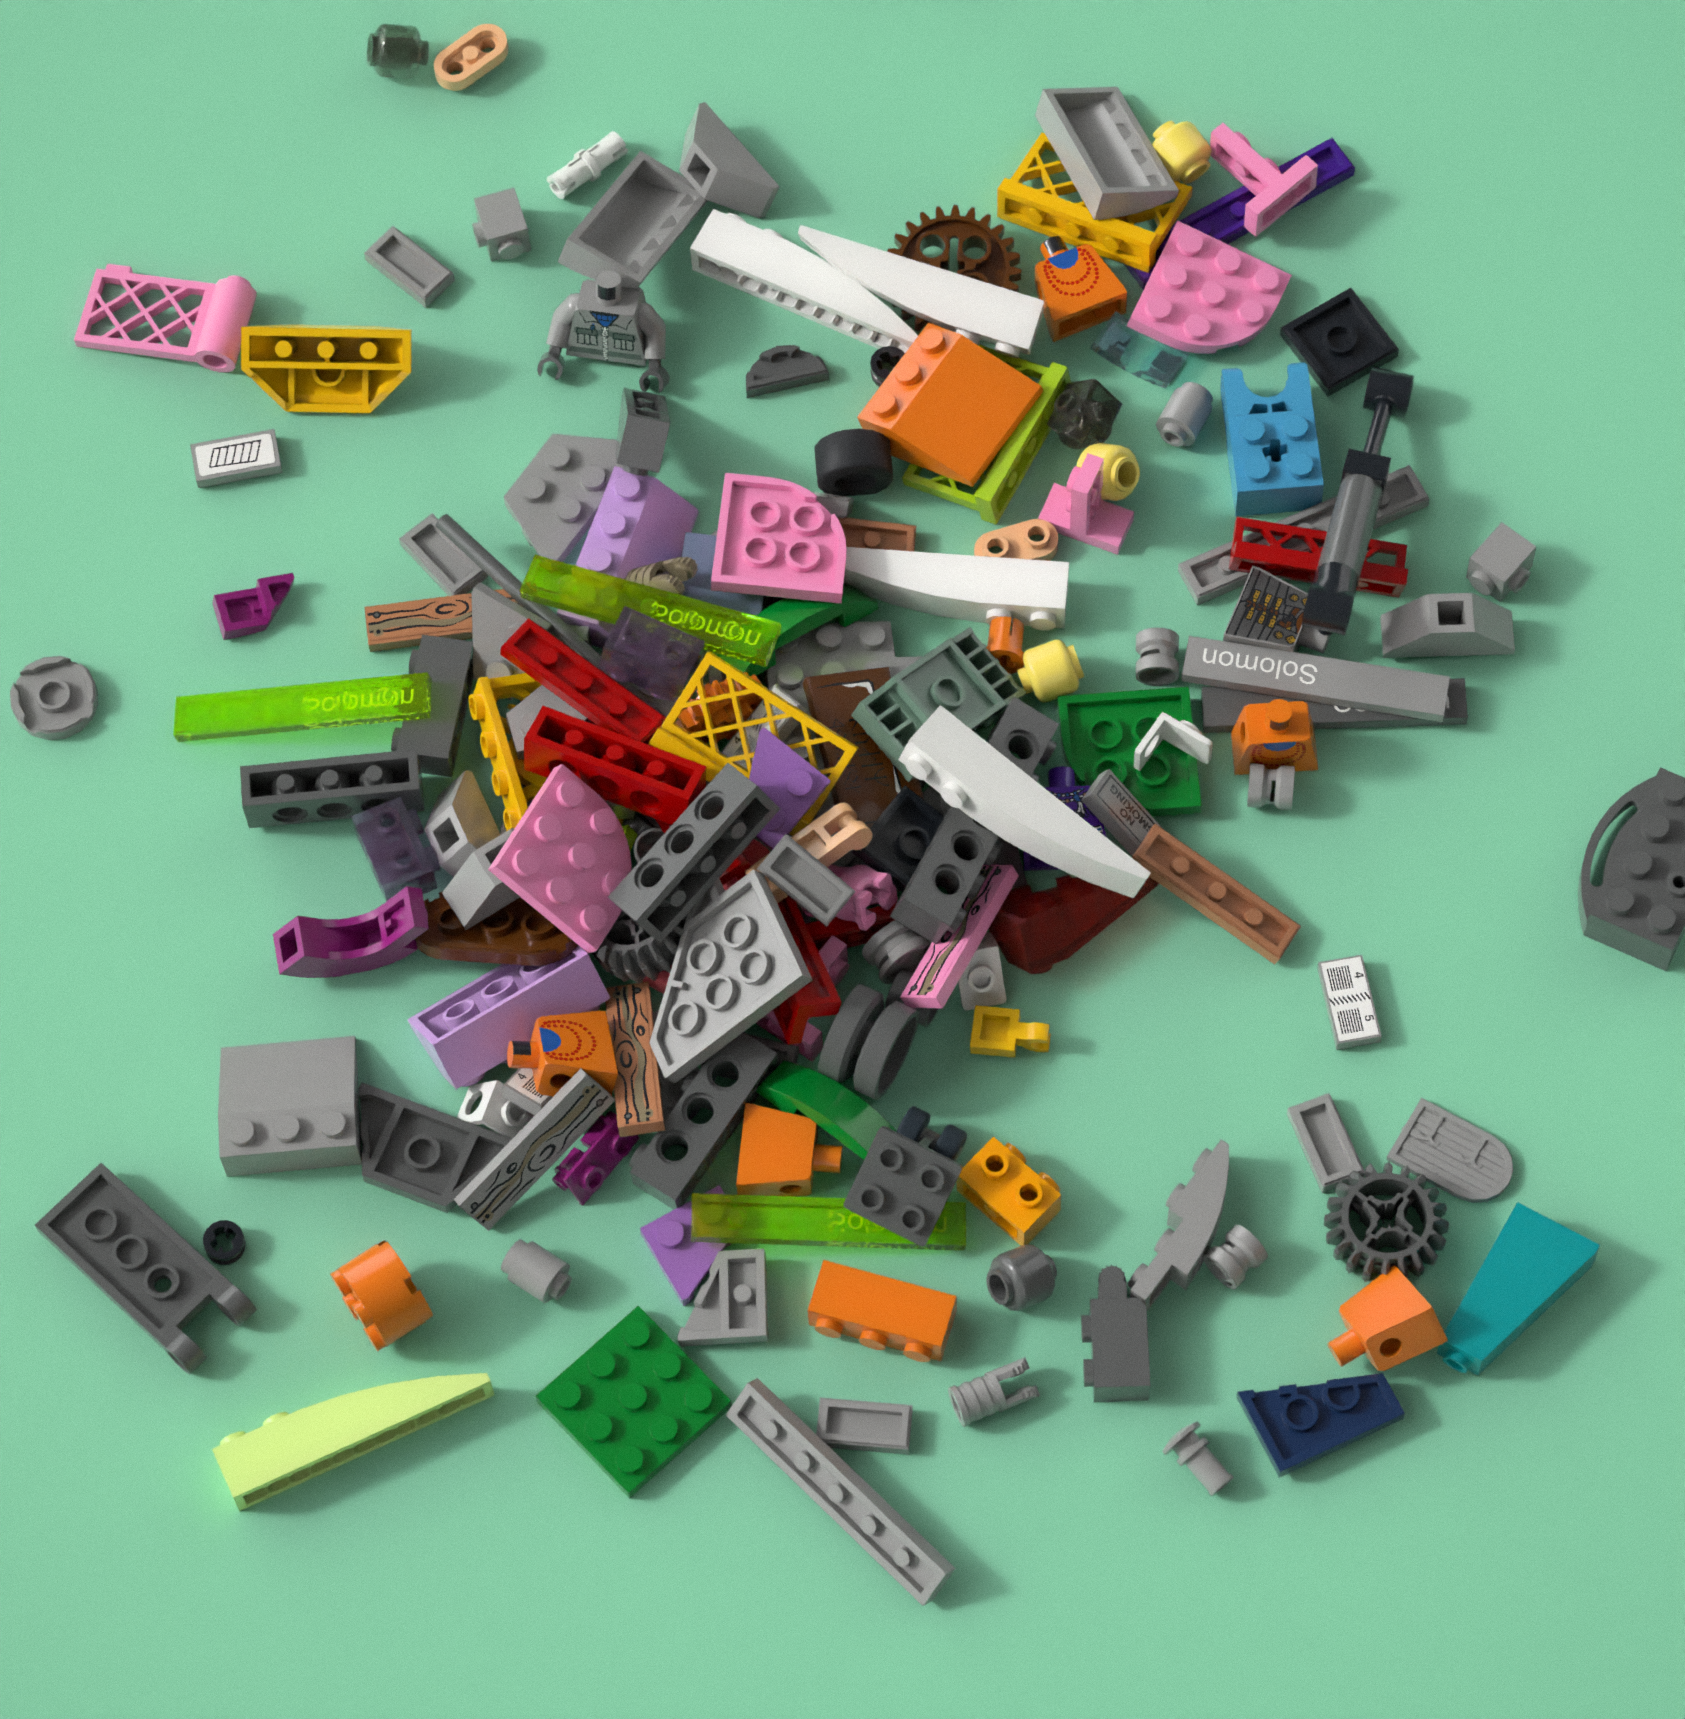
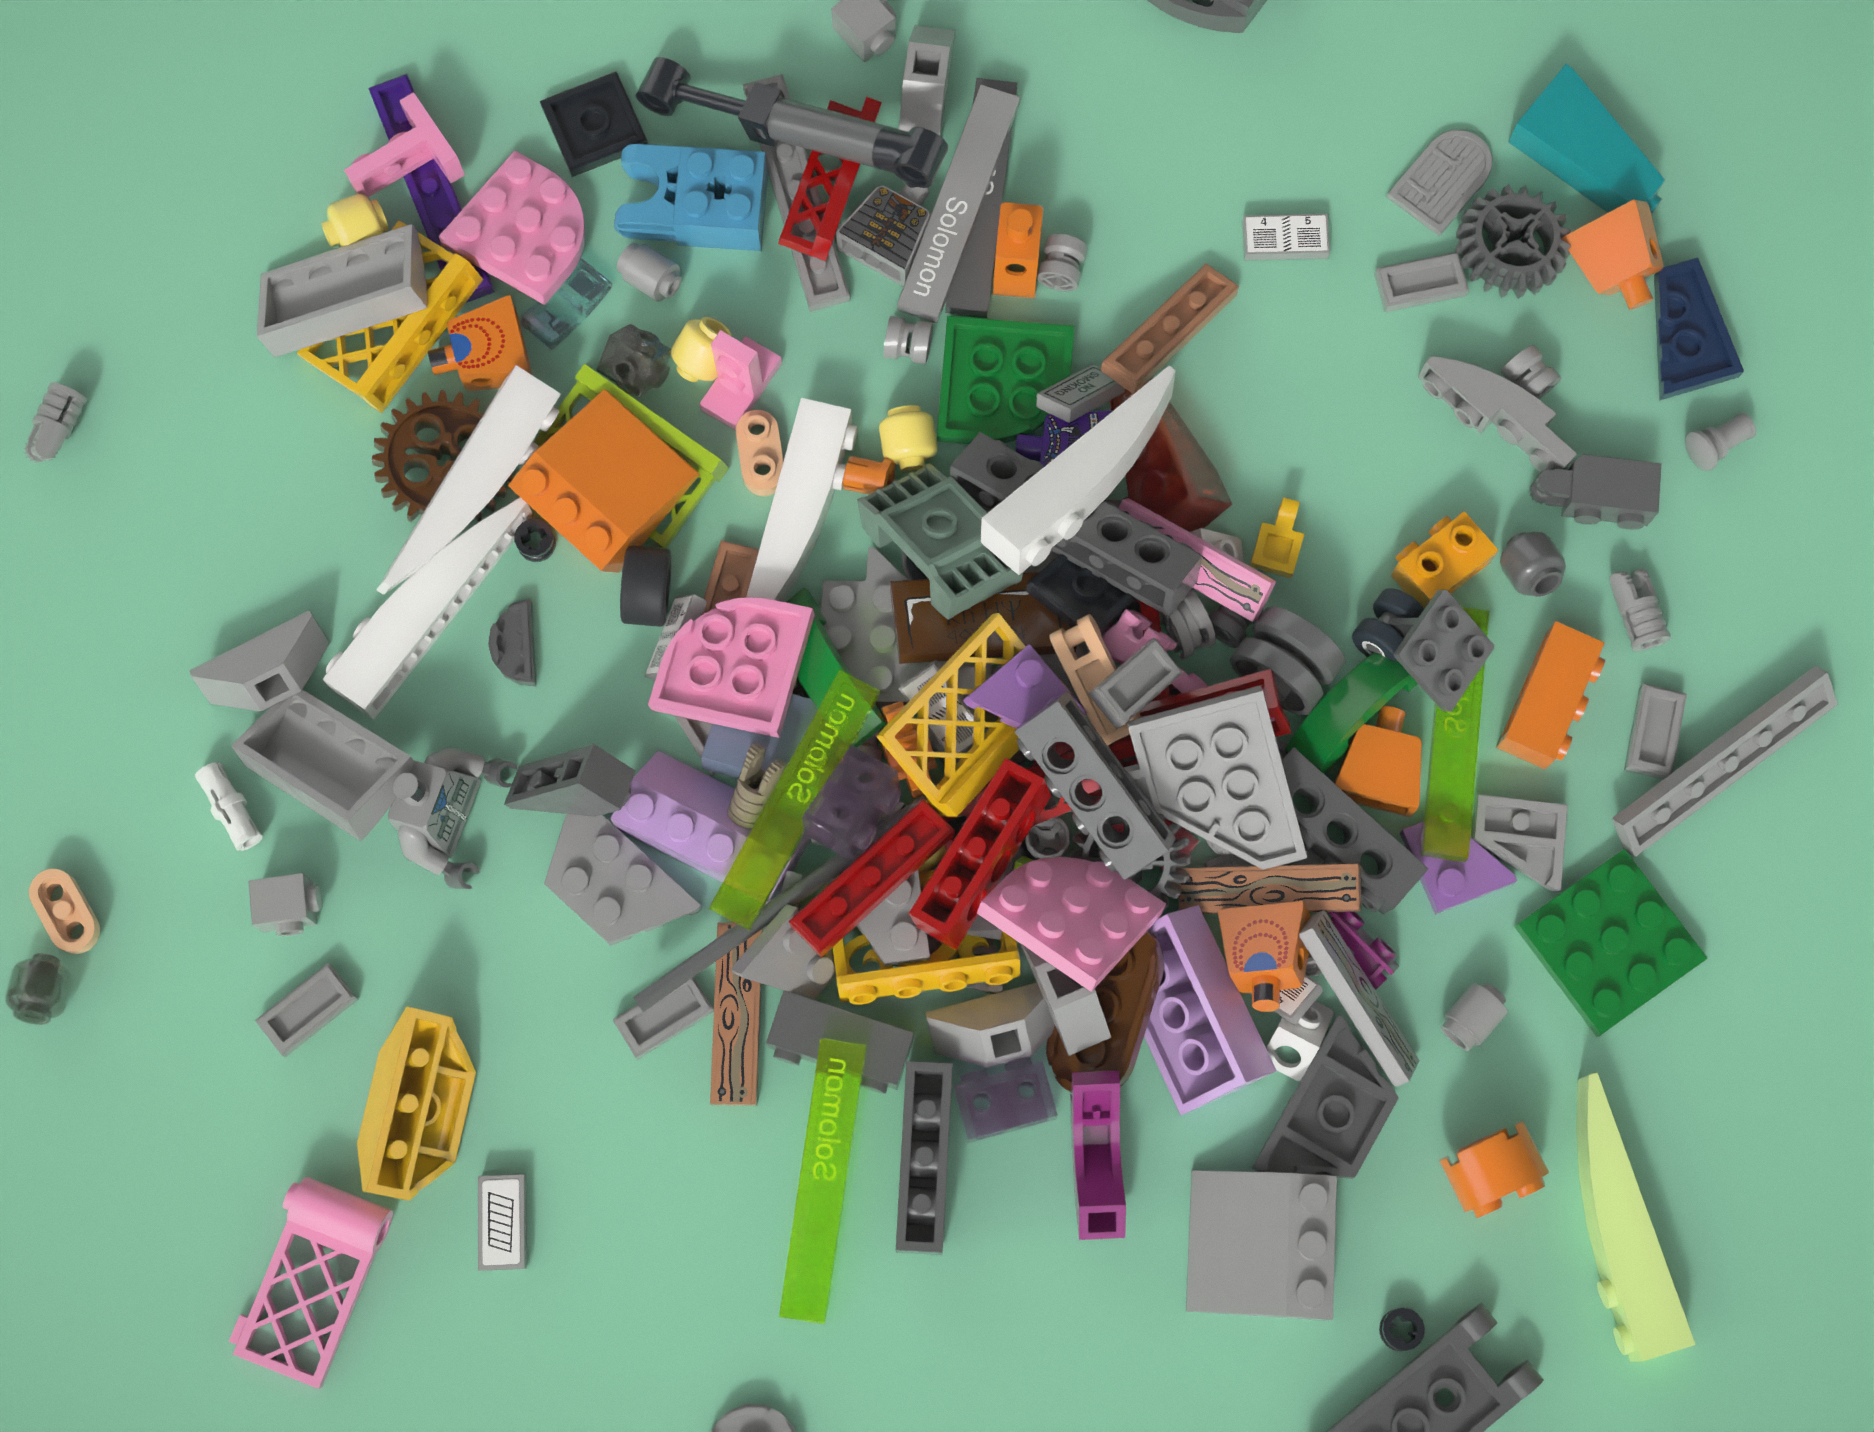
camera: 85 degrees left, 10 degrees up
magenta slope [212,573,295,640] -> none
white bracket [1134,712,1213,771] -> none

